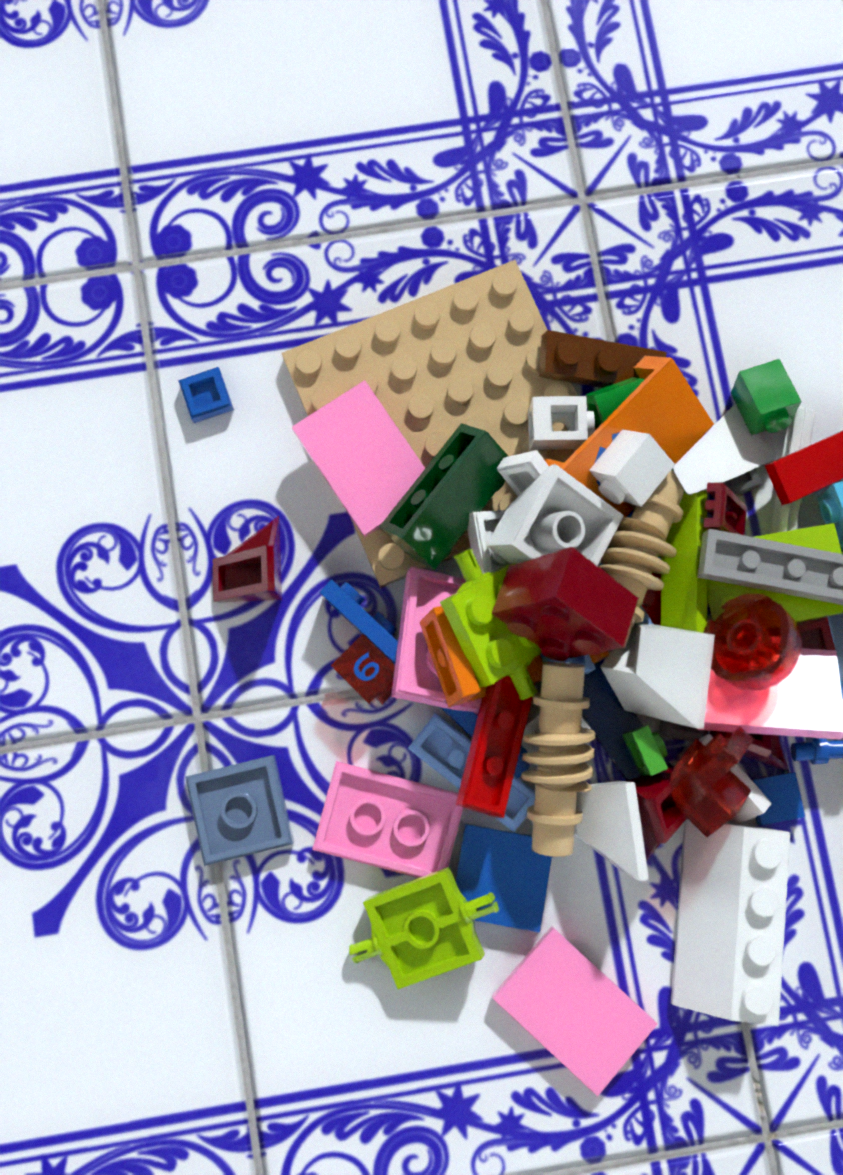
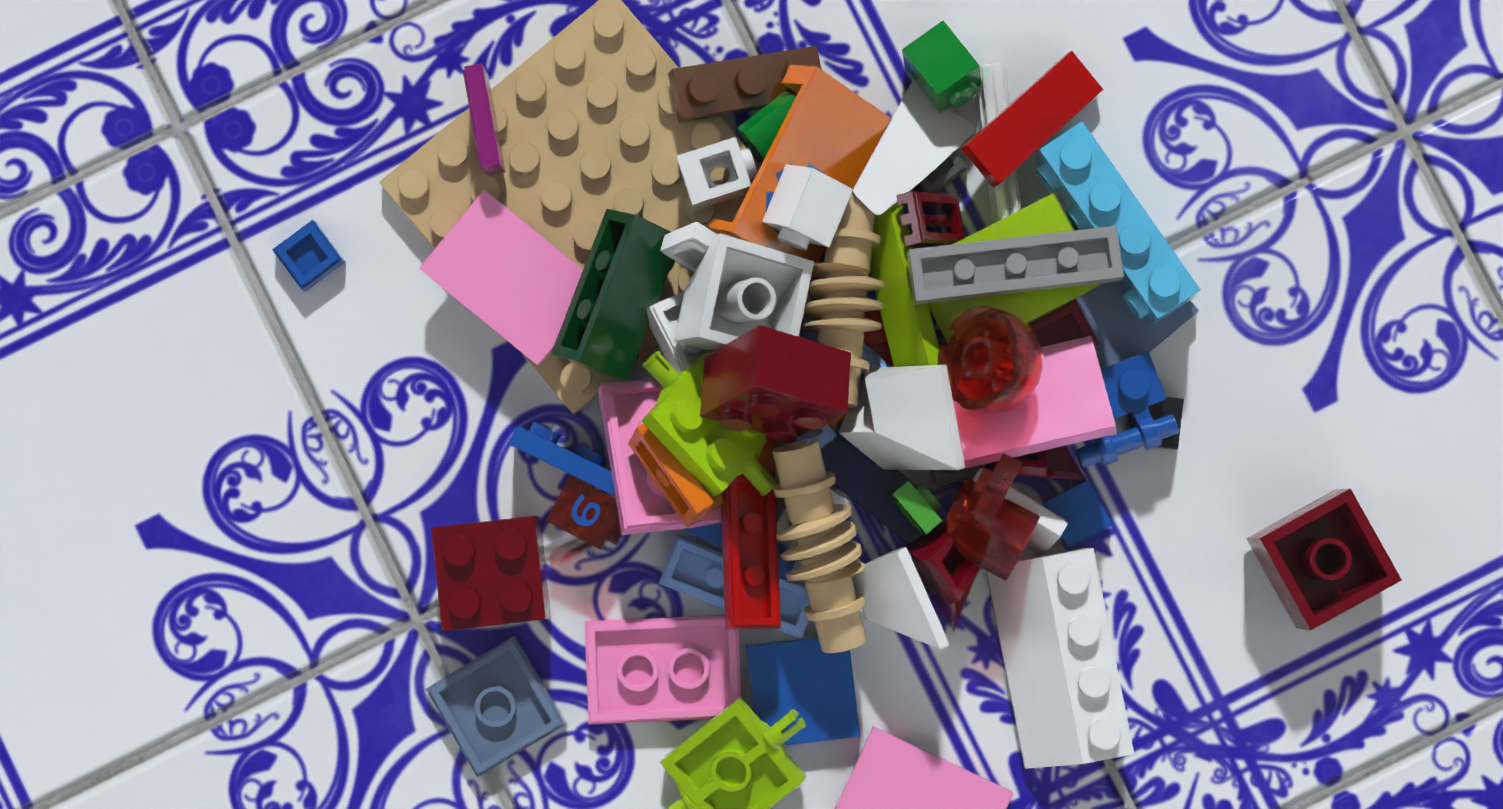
camera: 10 degrees left, 5 degrees up
dark red slope [213,515,282,602] -> none
none -> dark red brick [431,516,551,631]
none -> magenta tile [463,63,506,176]

